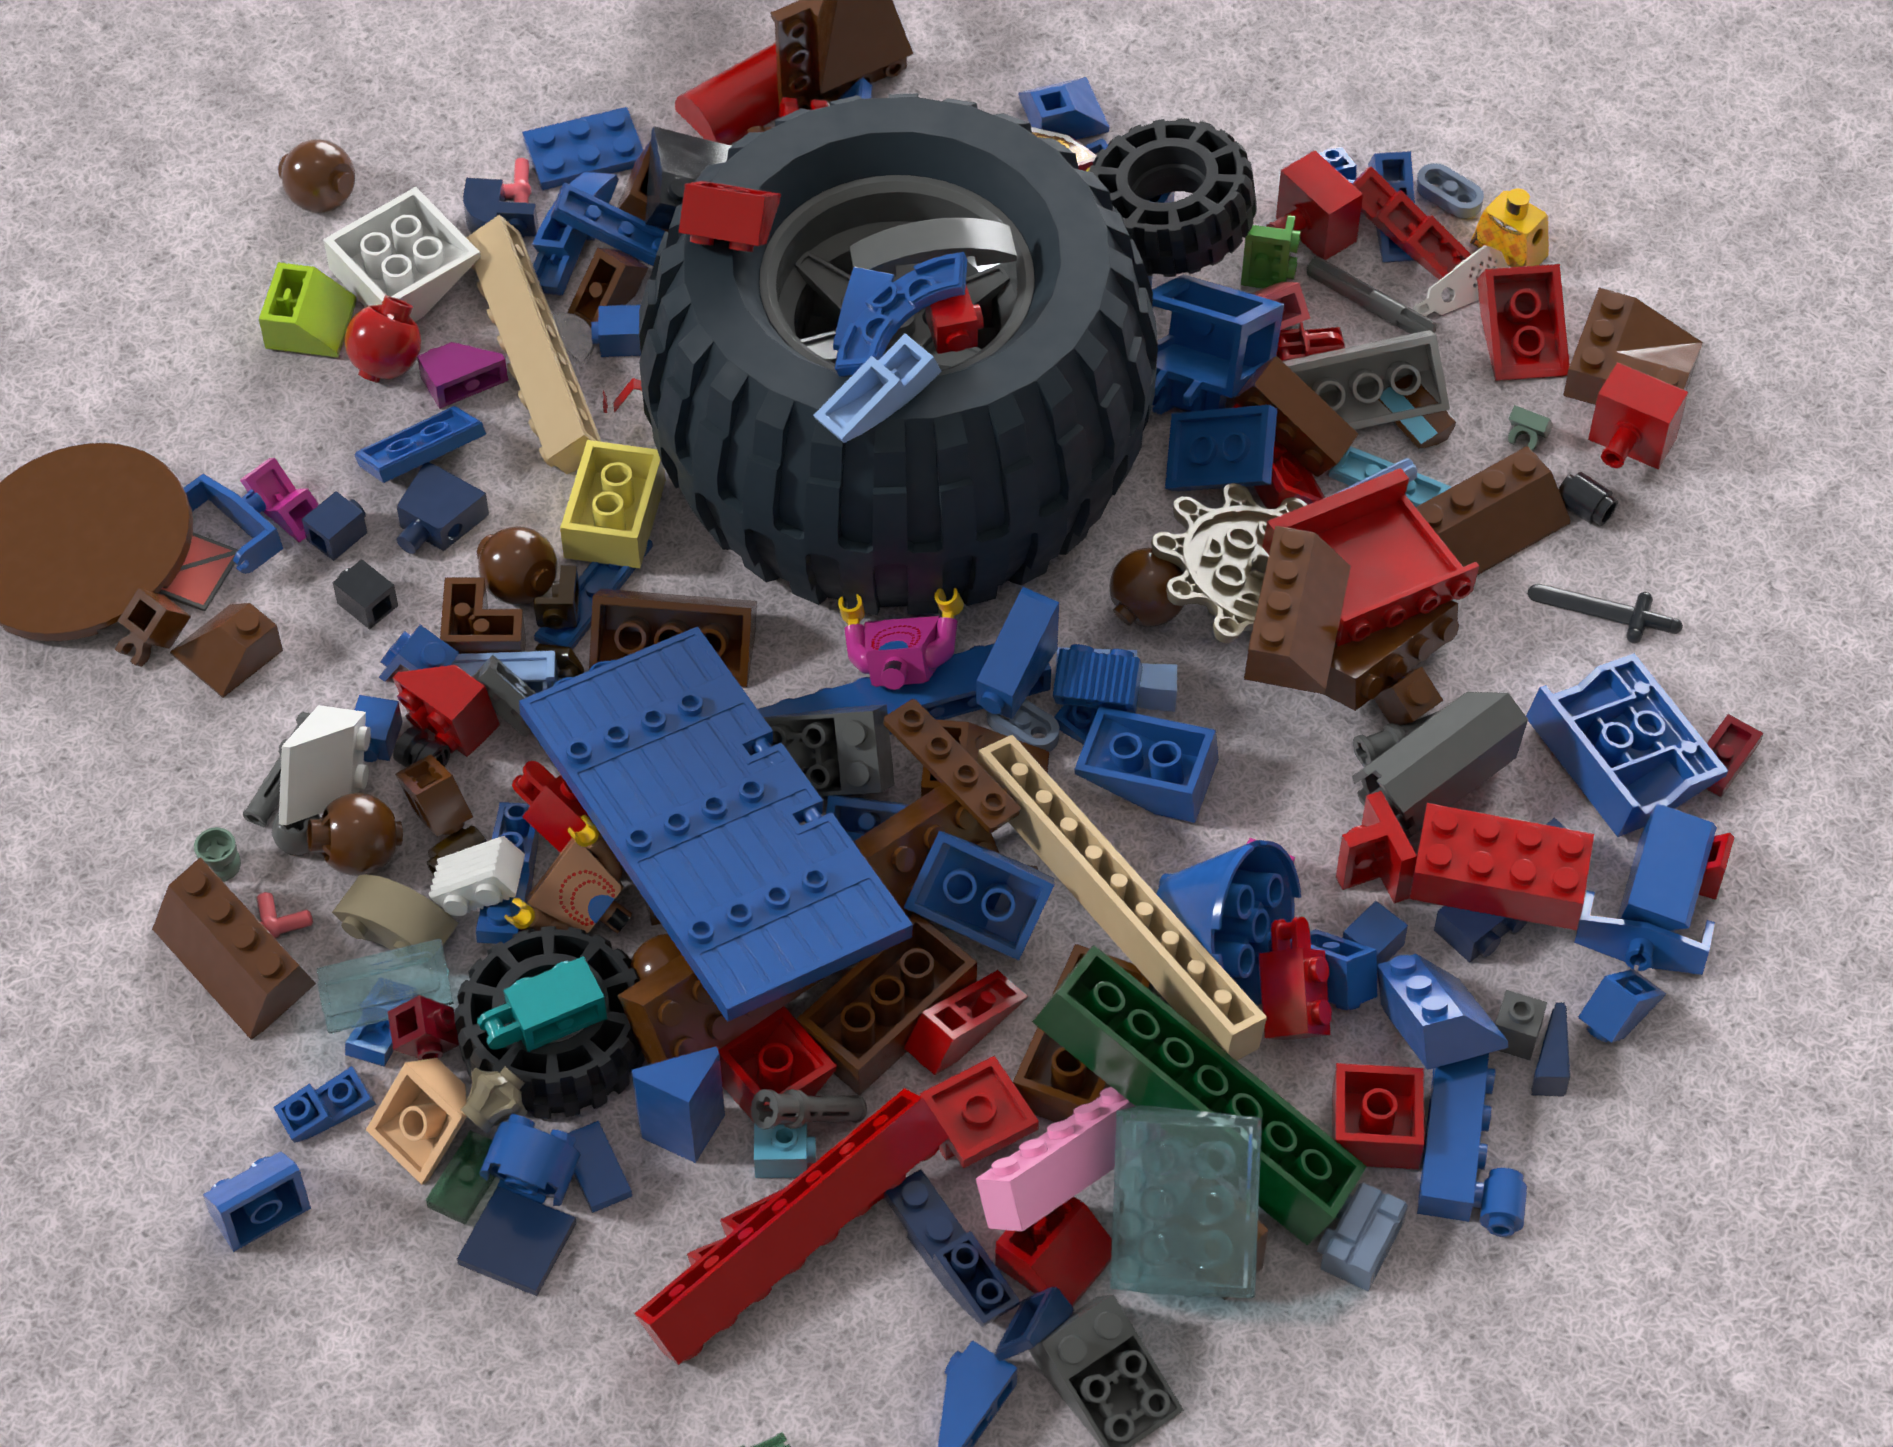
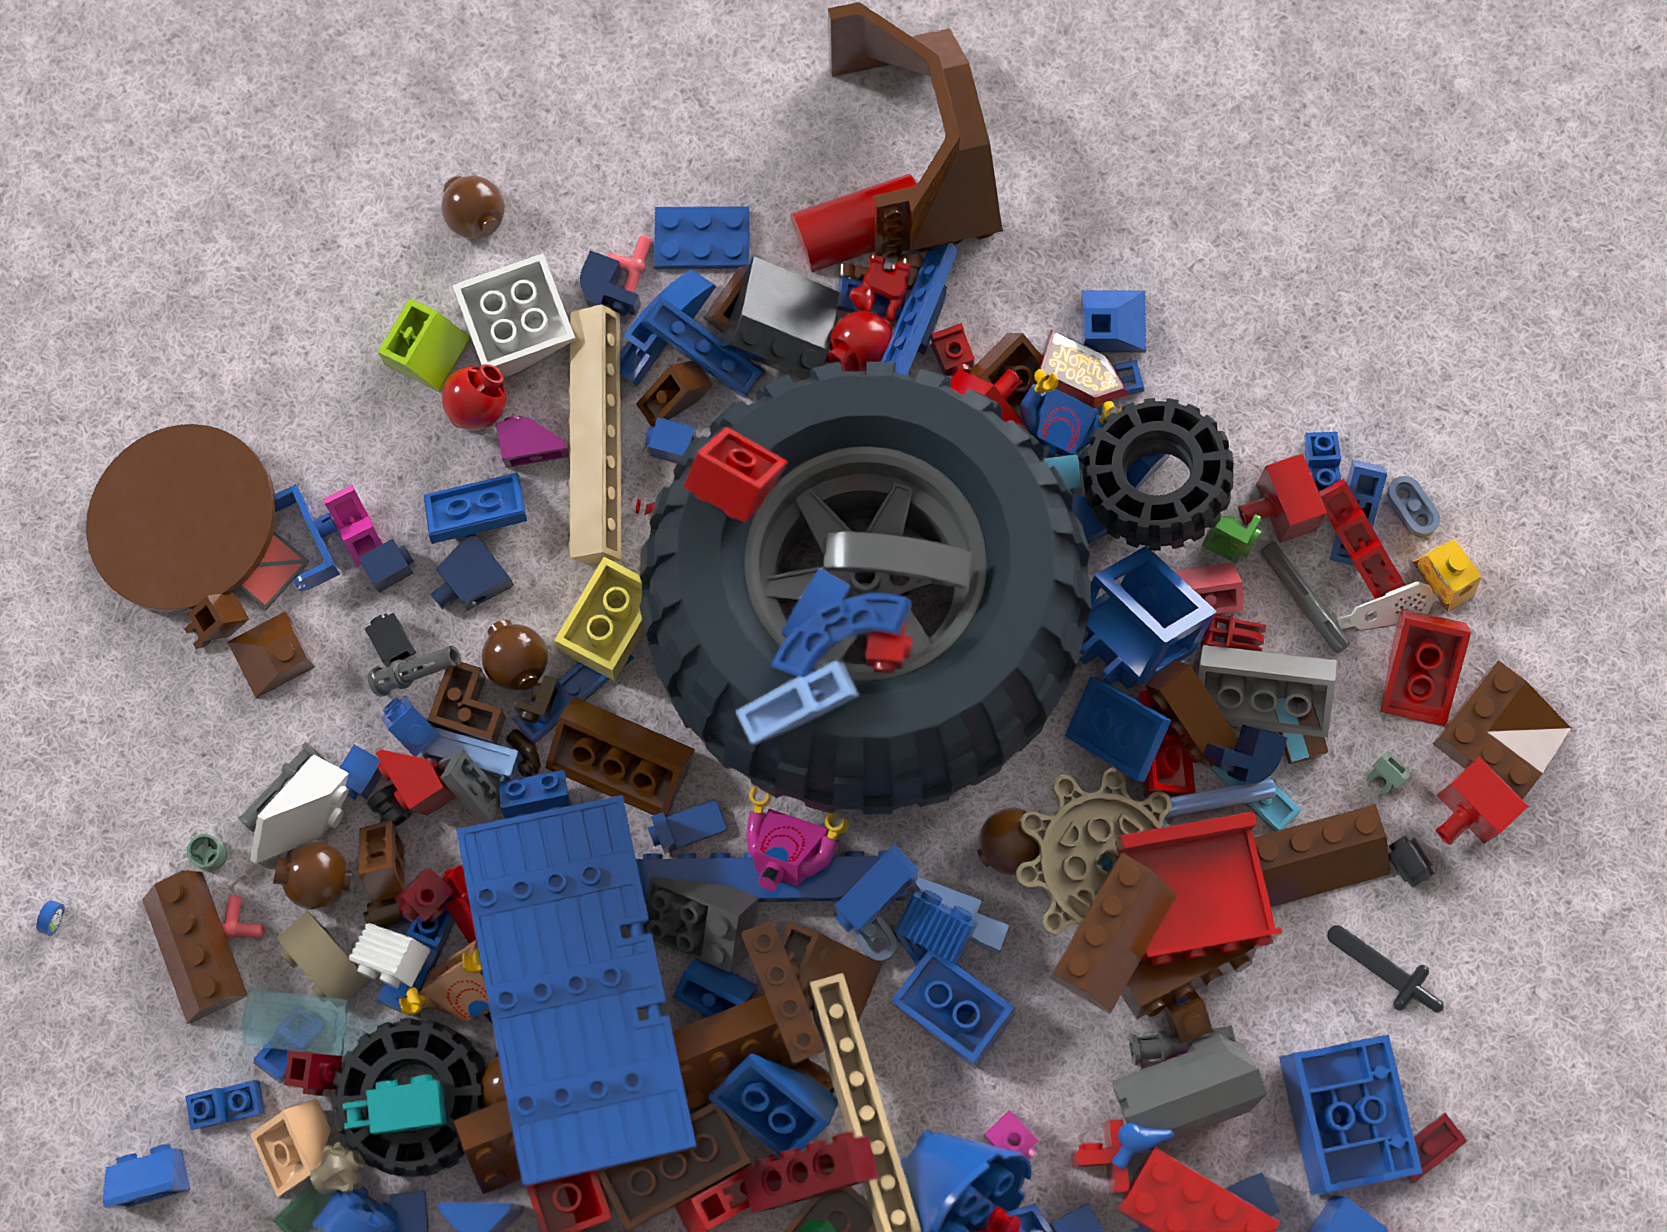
camera: 20 degrees right, 20 degrees up
none -> blue tile [36,900,65,936]
none -> dark grey pin [368,645,461,697]
none -> dark red brick [395,867,454,923]
none -> blue bracket [648,799,727,854]
none -> dark red brick [742,1131,879,1213]
none -> blue animal [1111,1123,1174,1171]
none -> dark blue brick [1204,724,1288,783]

